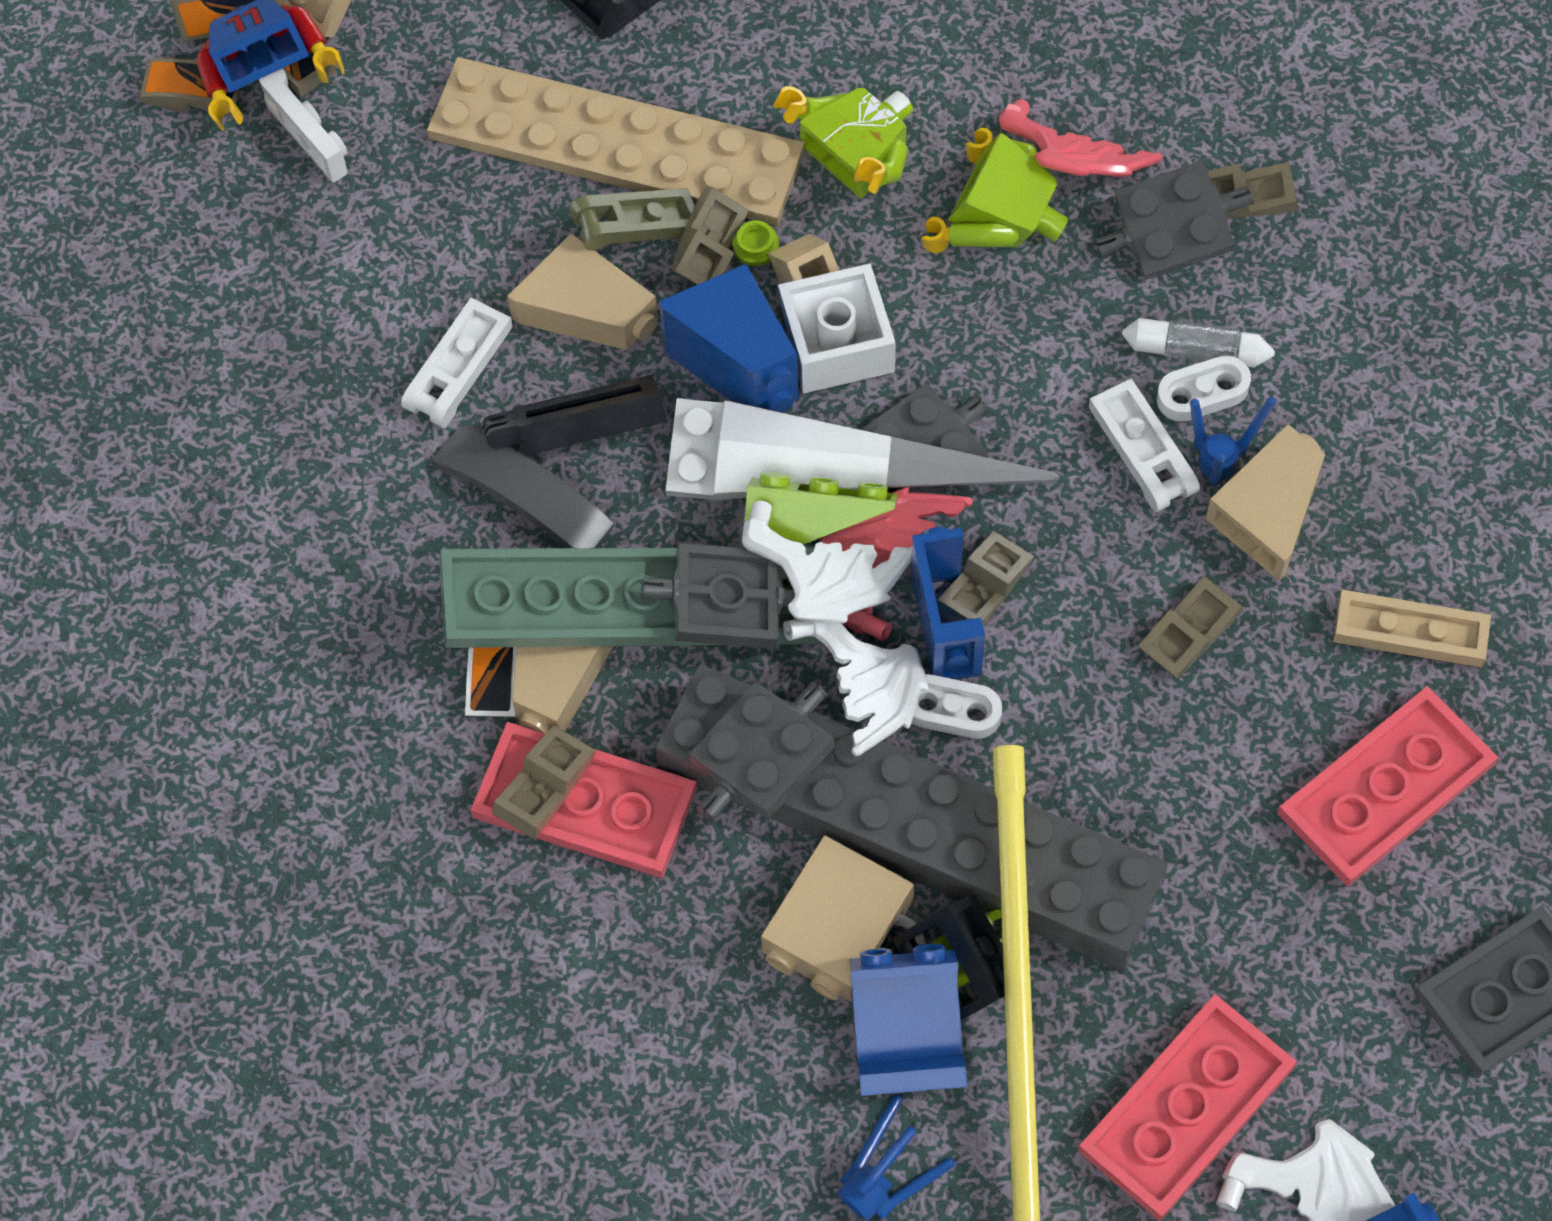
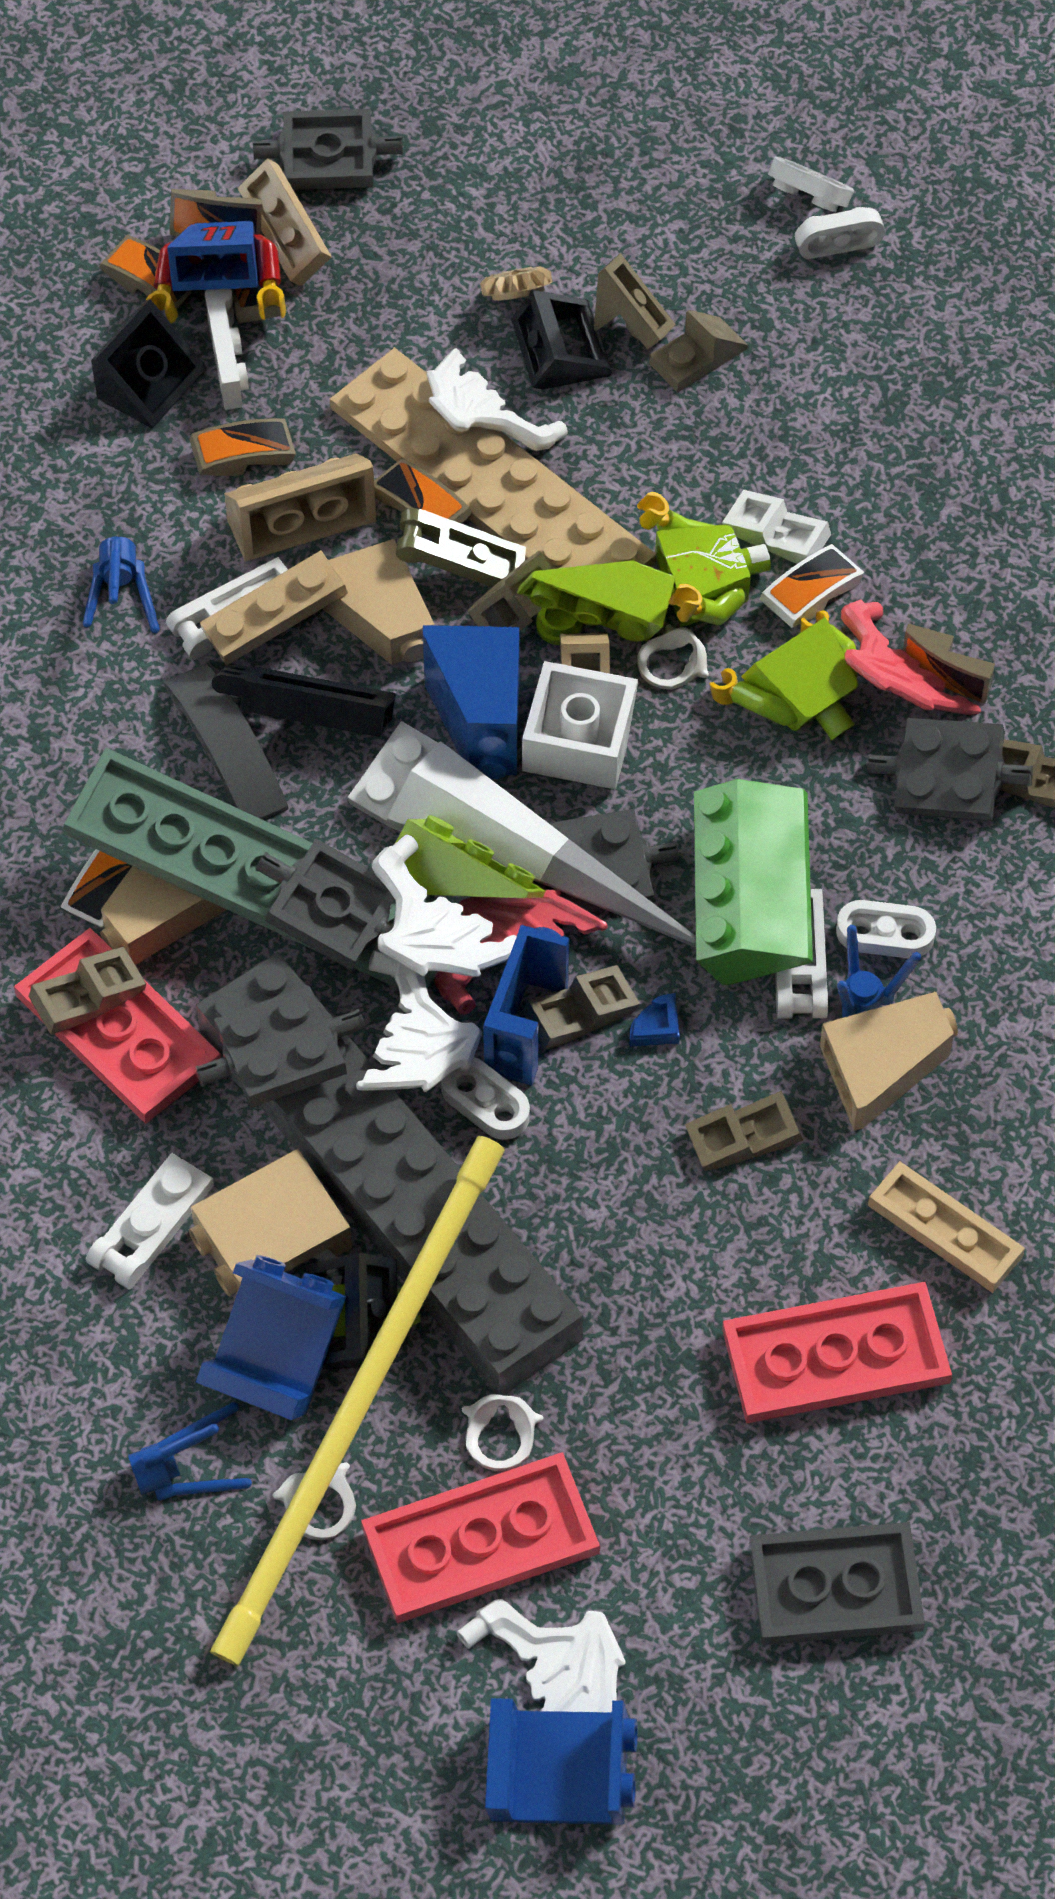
camera: 25 degrees right, 5 degrees down
piece [1122,318,1275,368] -> none
none -> blue plant [83,536,160,634]
none -> white plate [86,1153,214,1289]
none -> black slope [91,299,207,428]
none -> slope [189,418,296,476]
none -> tan plate [200,550,348,666]
none -> tan slope [224,453,376,562]
none -> white piece [272,1462,356,1540]
none -> slope [374,458,472,538]
none -> white animal [426,348,568,451]
none -> white piece [462,1394,544,1471]
none -> lime slope [517,560,676,642]
none -> blue tile [629,993,680,1047]
none -> white piece [637,624,709,690]
none -> slope [694,779,813,985]
none -> white slope [722,490,831,564]
none -> slope [760,544,864,628]
none -> slope [903,624,995,704]

